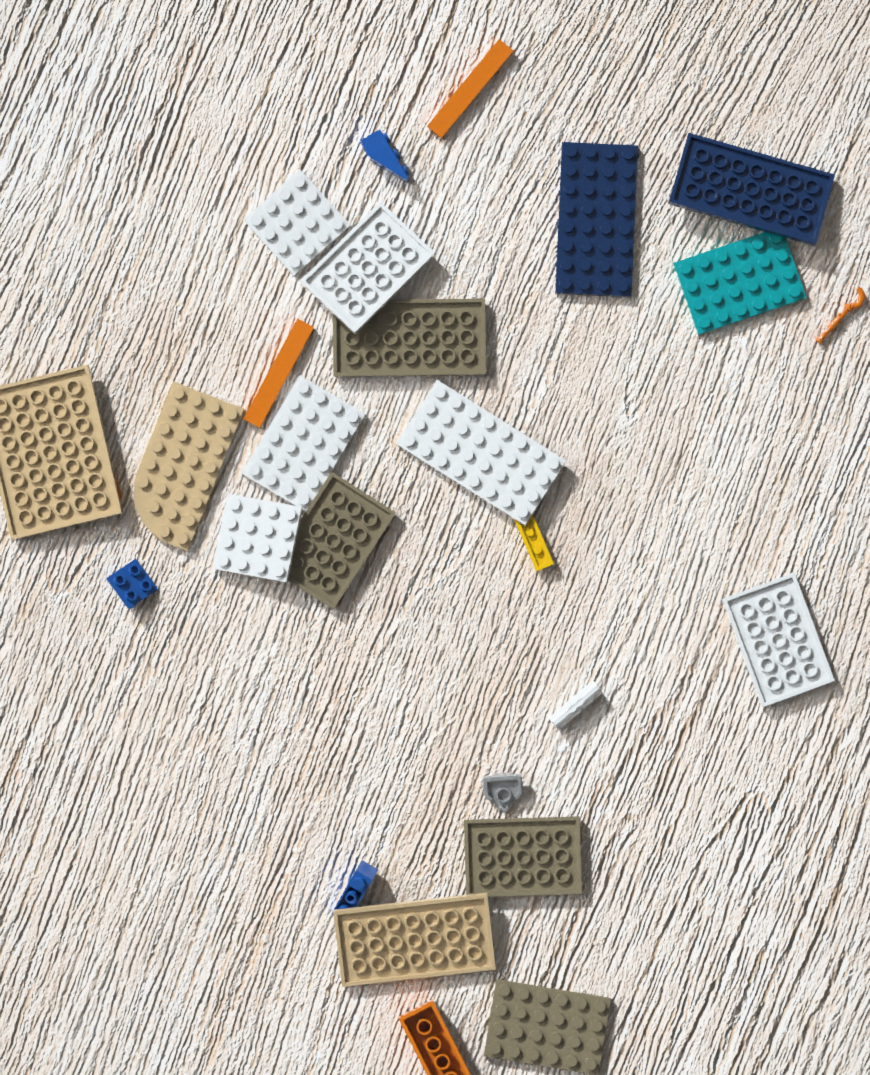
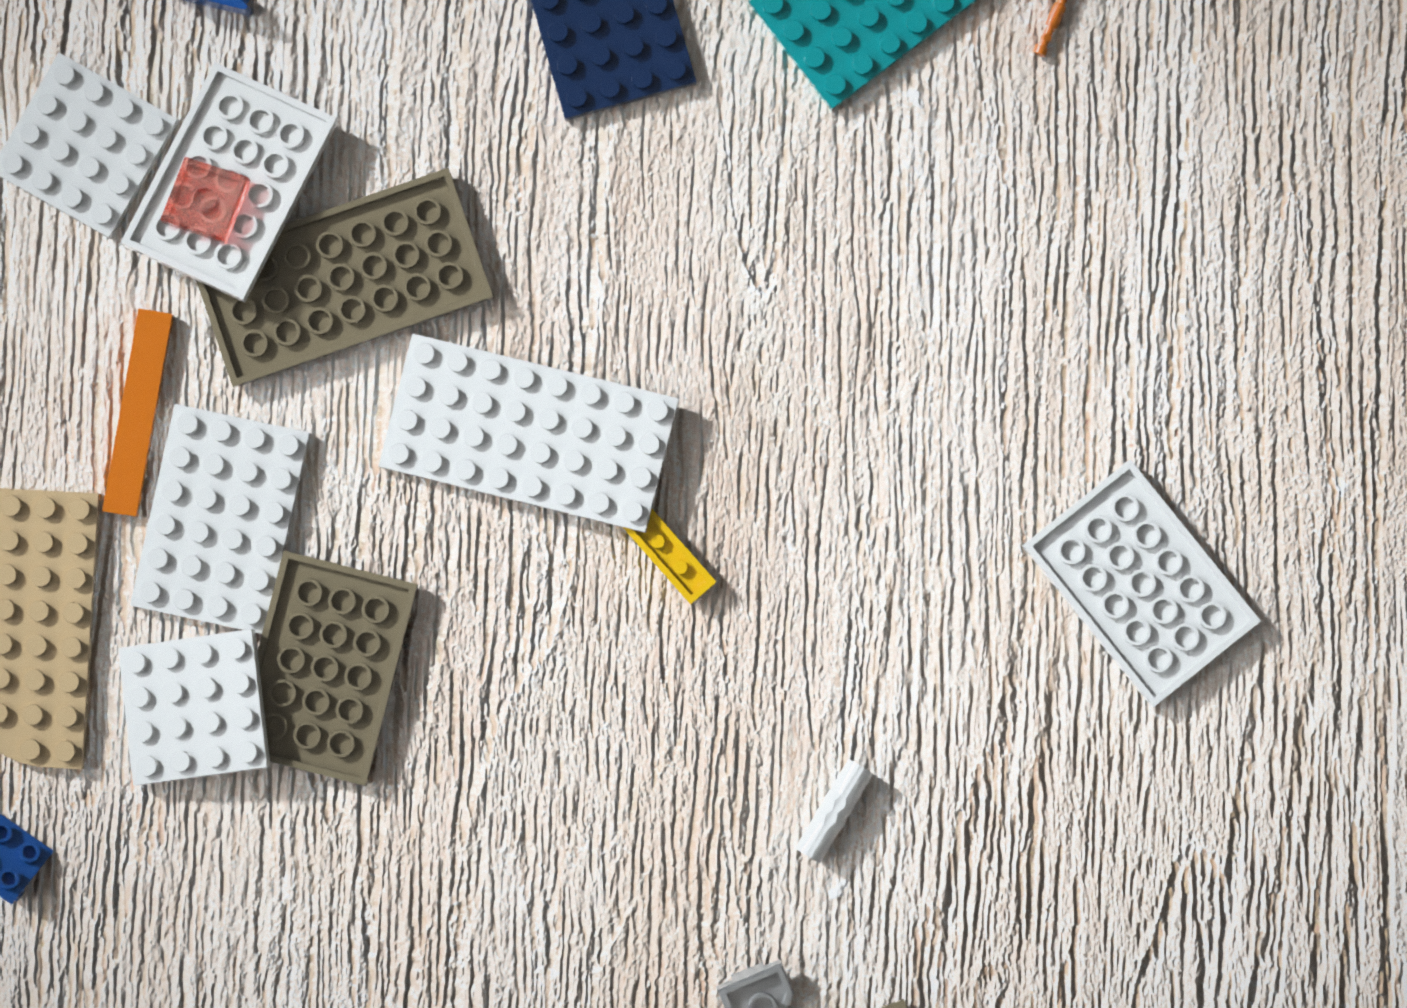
camera: 25 degrees left, 0 degrees up
none -> clear red tile [160,157,251,244]

